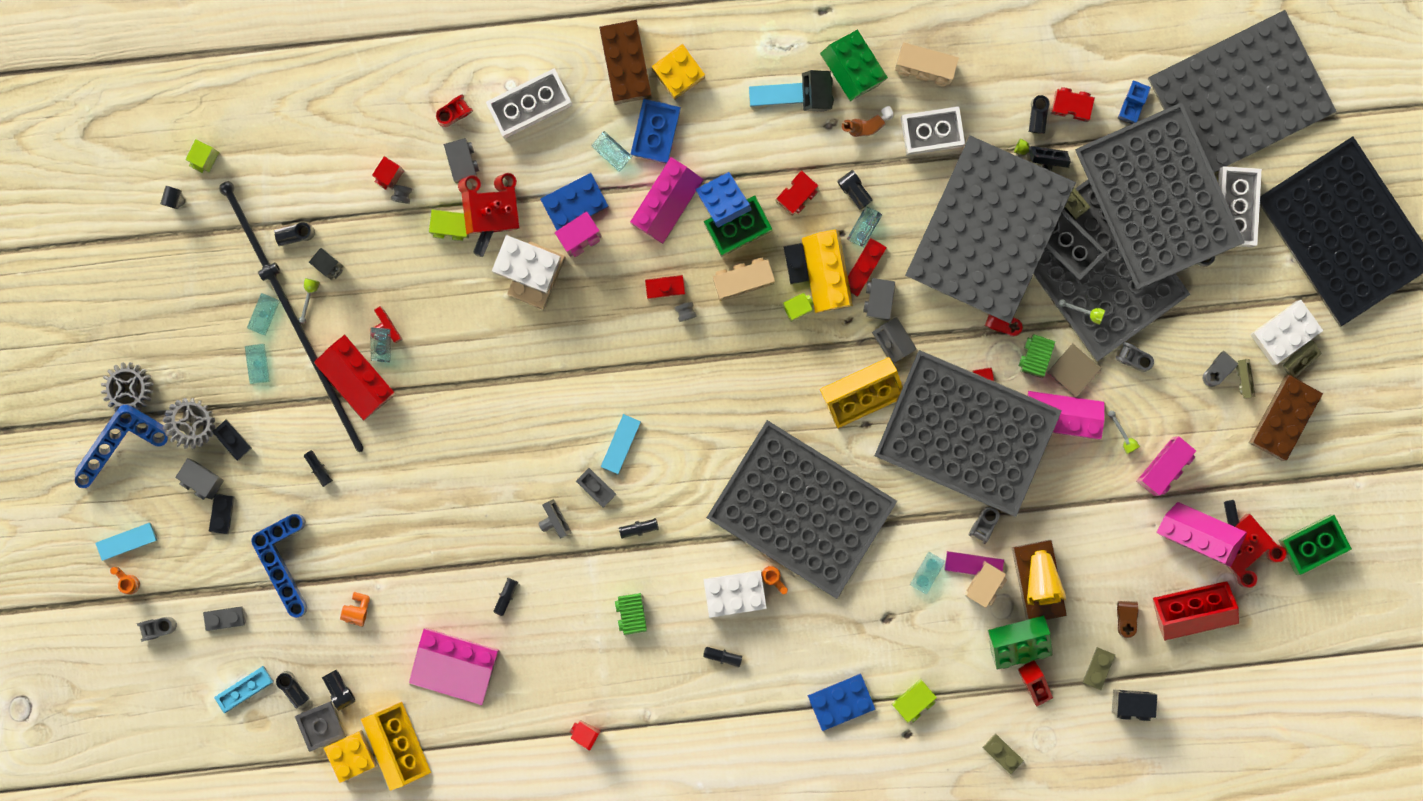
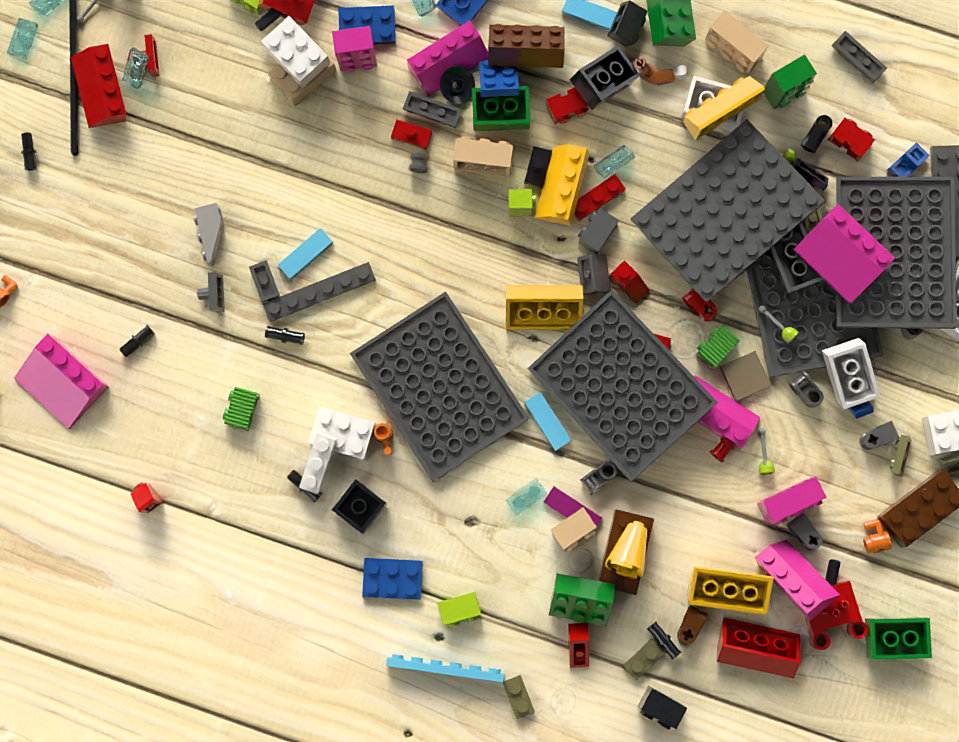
camera: 30 degrees right, 5 degrees down
black piece [837,170,873,210] -> none
none -> light grey slope [193,203,224,266]
none -> dark grey plate [263,262,376,322]
none -> white plate [299,432,337,494]
none -> black brick [332,479,388,534]
none -> medium azure plate [386,654,504,682]
none -> dark grey plate [403,91,462,129]
none -> black dish [440,66,475,104]
none -> reddish brown brick [488,24,565,68]
none -> medium azure tile [524,392,572,451]
none -> black brick [569,45,640,110]
none -> red slope [609,260,650,304]
none -> black pin [647,622,681,660]
none -> yellow slope [683,76,765,141]
none -> yellow slope [687,566,773,615]
none -> red bush [709,437,735,463]
none -> green brick [764,54,817,109]
none -> dark grey piece [786,513,823,550]
none -> dark pink slope [793,204,895,303]
none -> white brick [822,338,881,409]
none -> dark grey plate [832,31,887,83]
none -> blue plate [848,401,874,419]
none -> orange piece [863,519,892,554]

